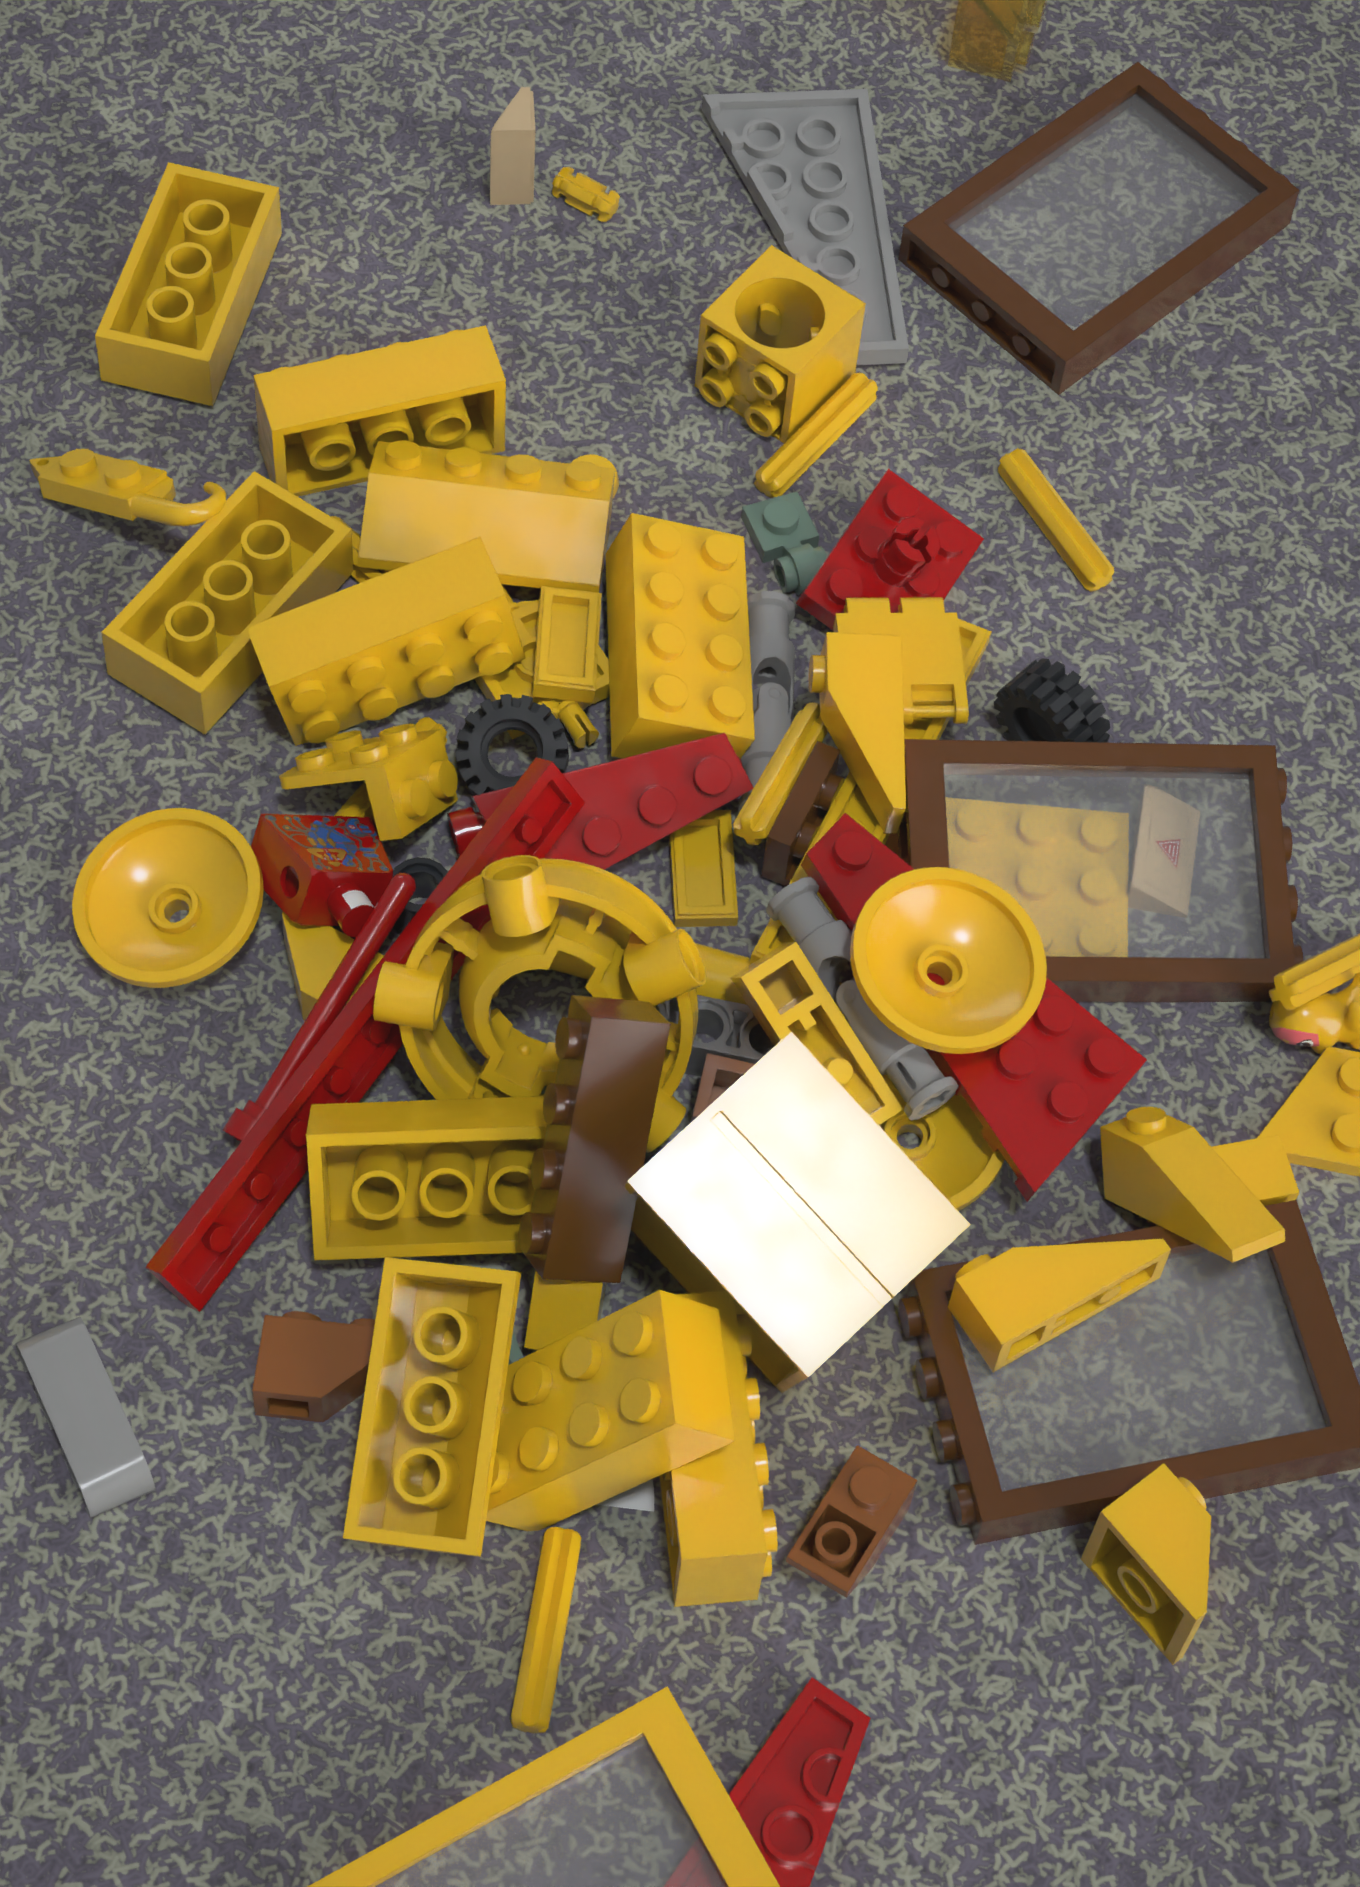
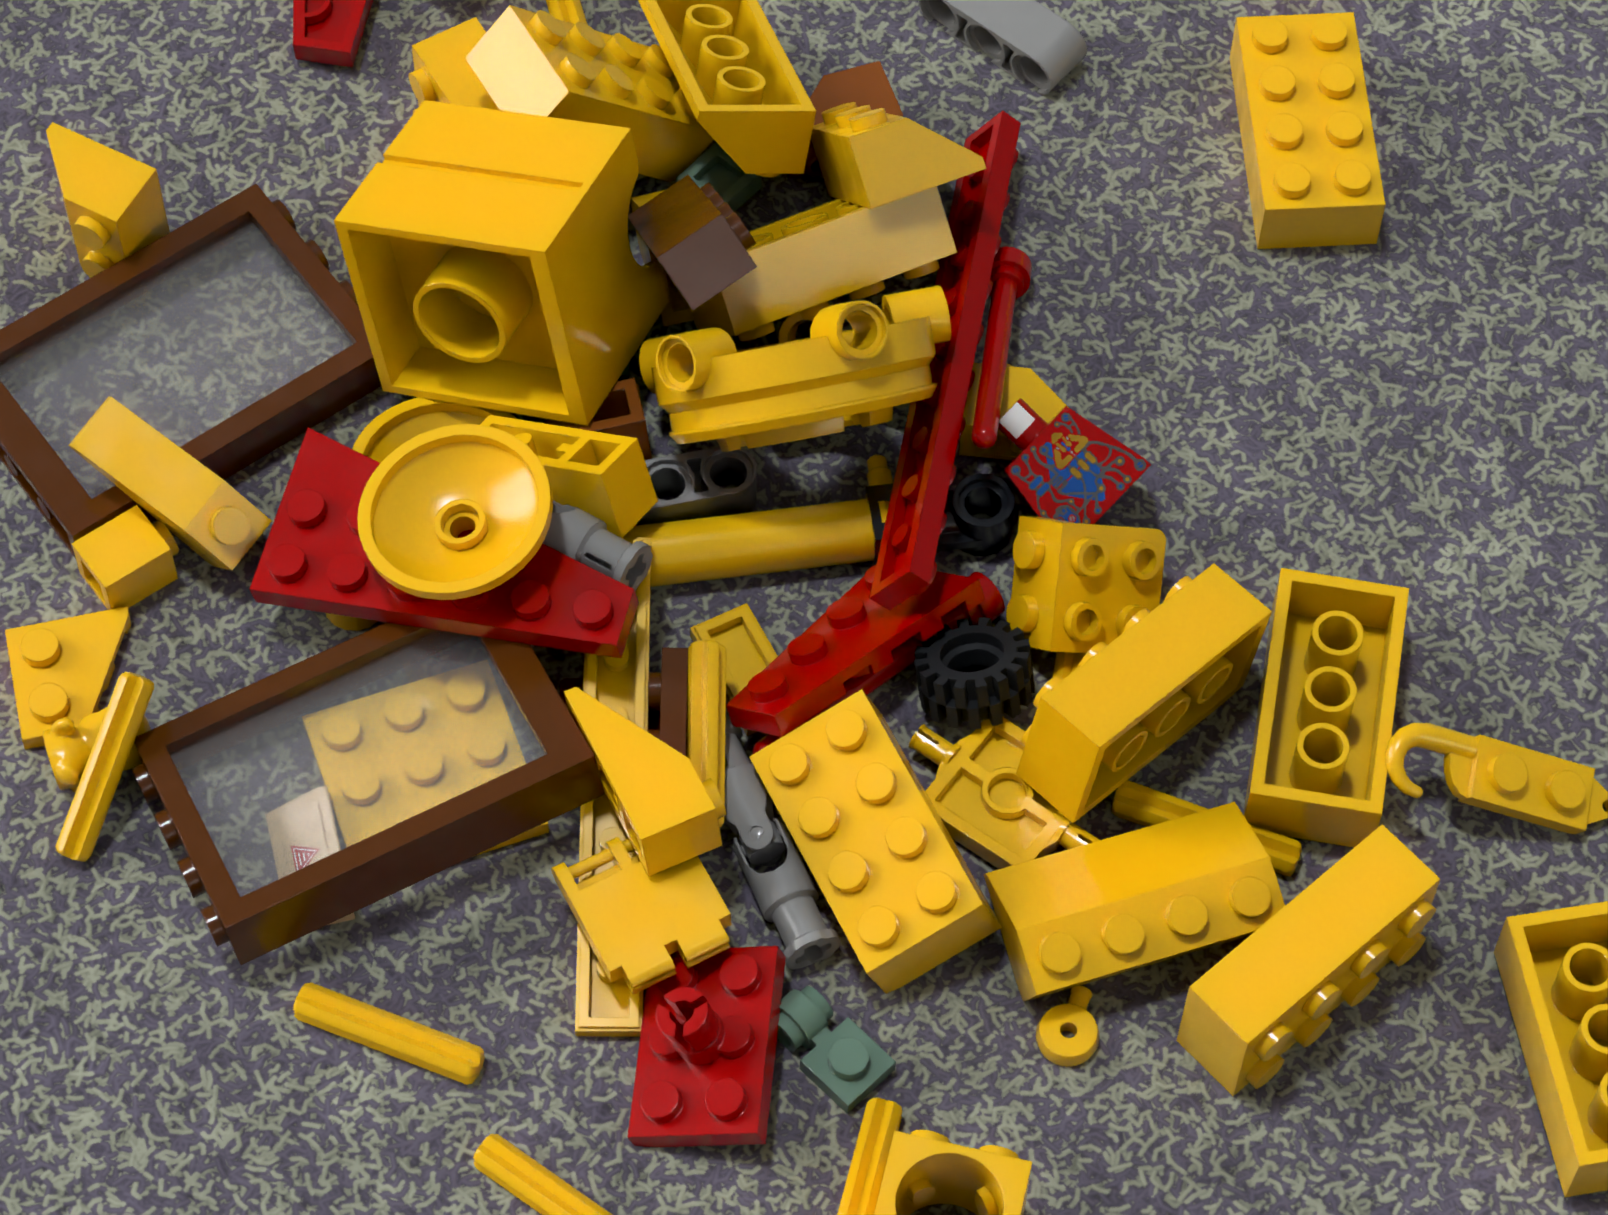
camera: 160 degrees right, 0 degrees up
yellow dish [72,808,264,988] -> none
yellow tile [532,586,602,703] -> none
dark orange slope [786,1445,917,1598] -> none
yellow slope [948,1239,1171,1372] -> none
black tyre [994,658,1110,742] -> none
none -> yellow axle [293,982,485,1085]
none -> yellow slope [811,102,986,209]

